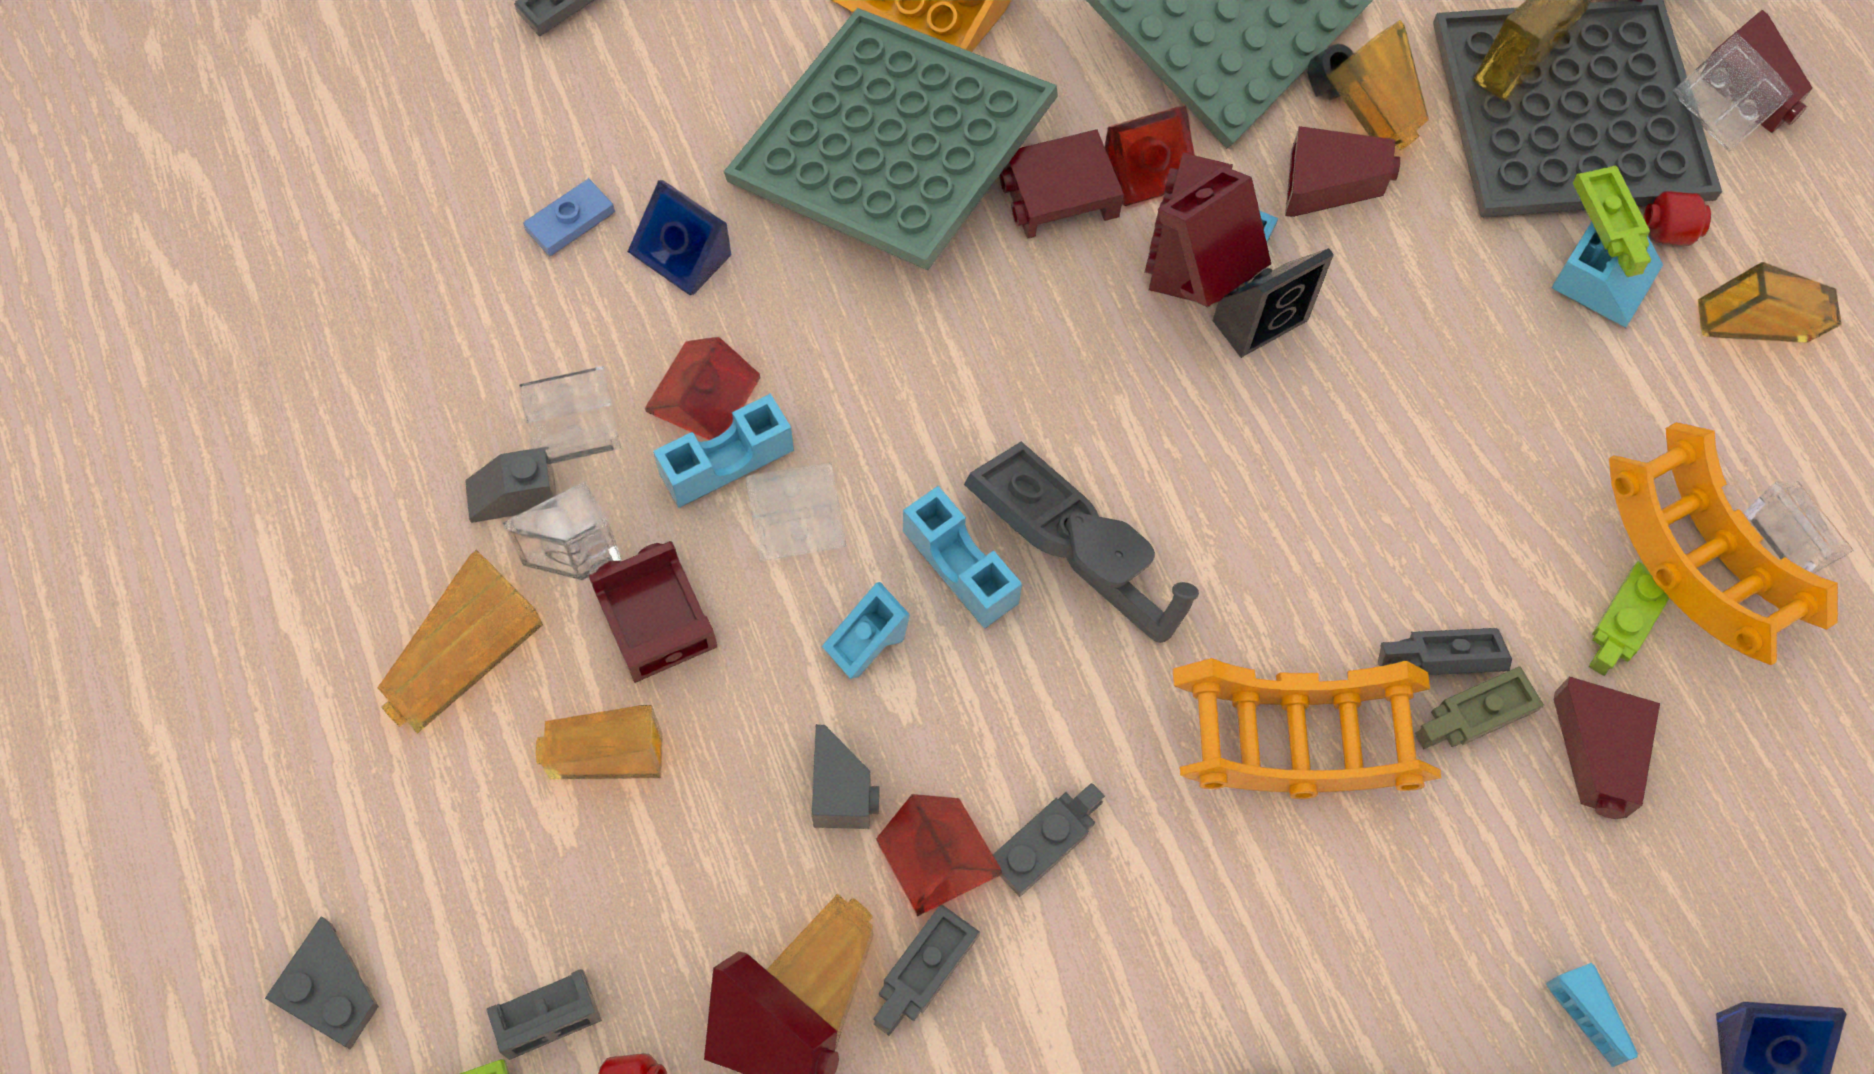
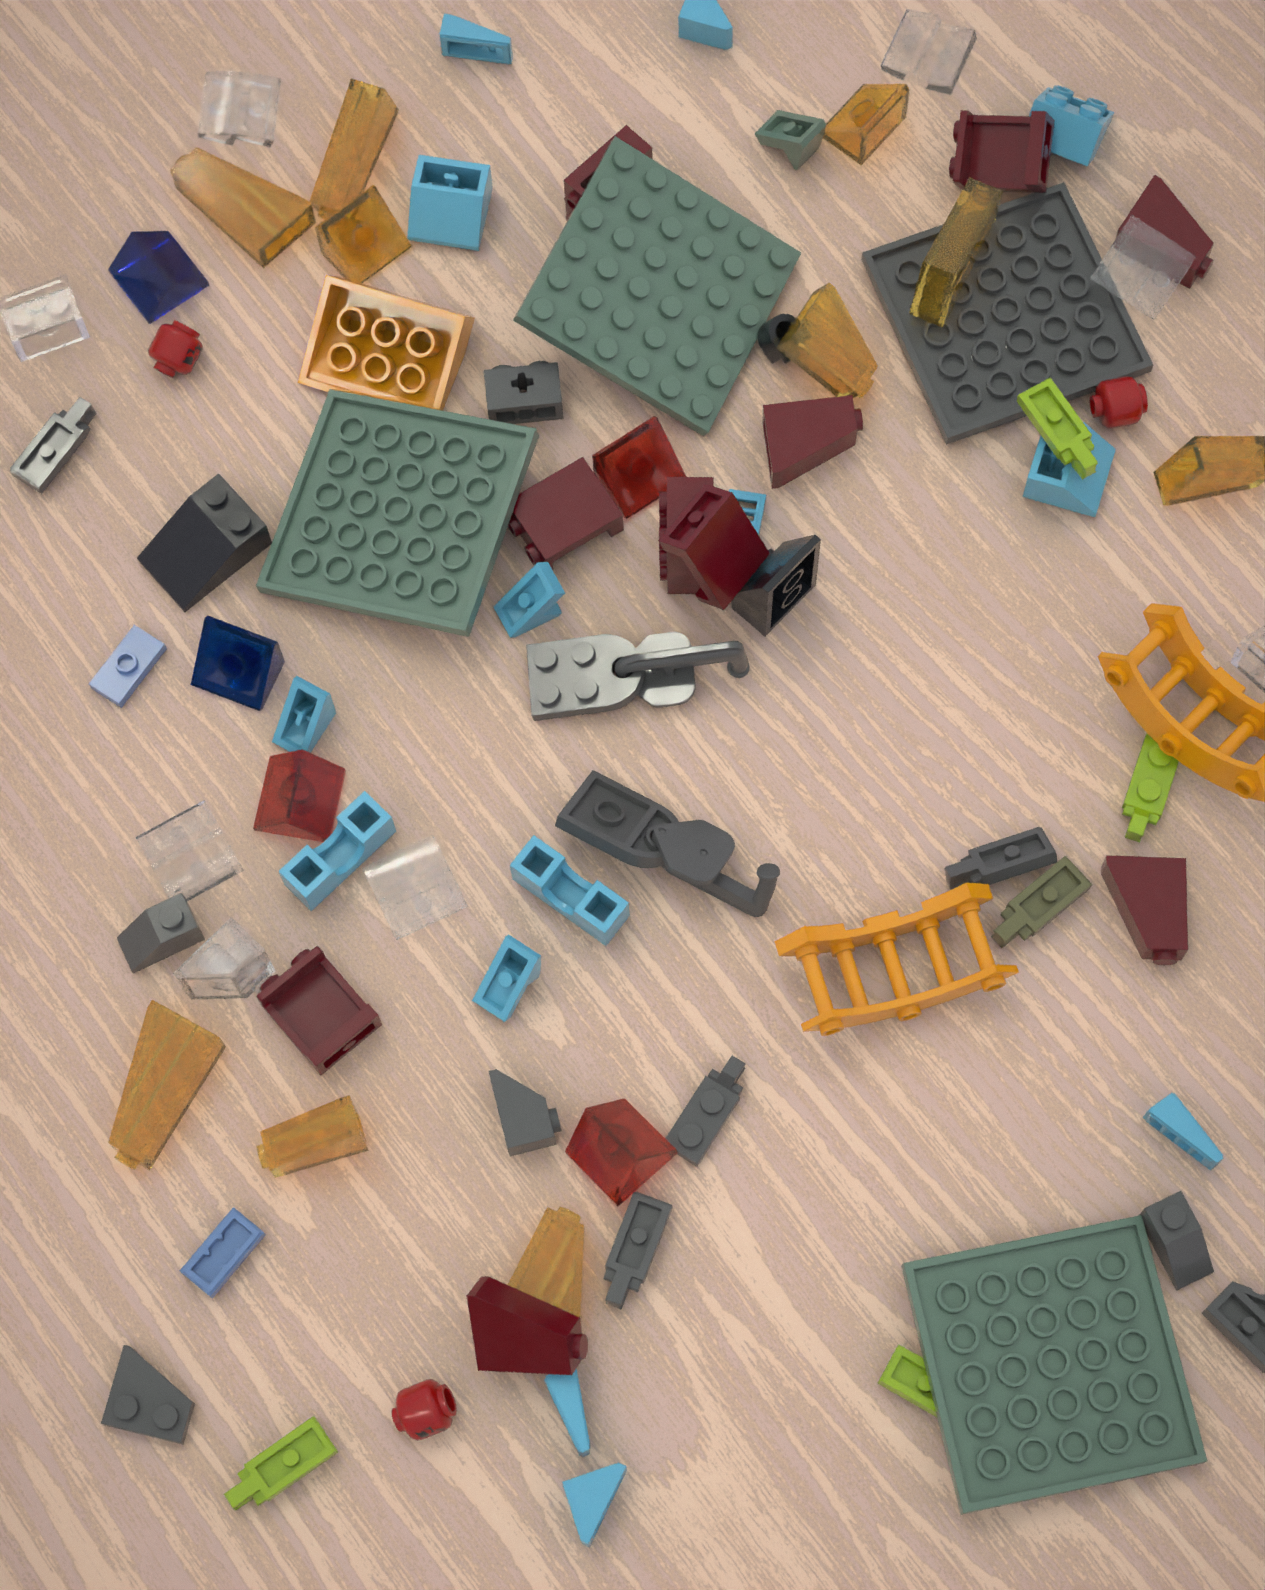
camera: 10 degrees left, 5 degrees up
dark grey hinge [487,969,602,1060] -> none
none -> black slope [137,473,272,612]
none -> medium blue plate [180,1207,266,1299]
none -> medium azure slope [272,676,336,760]
none -> dark grey brick [484,361,563,424]
none -> medium azure slope [493,562,565,638]
none -> plate [526,632,750,721]

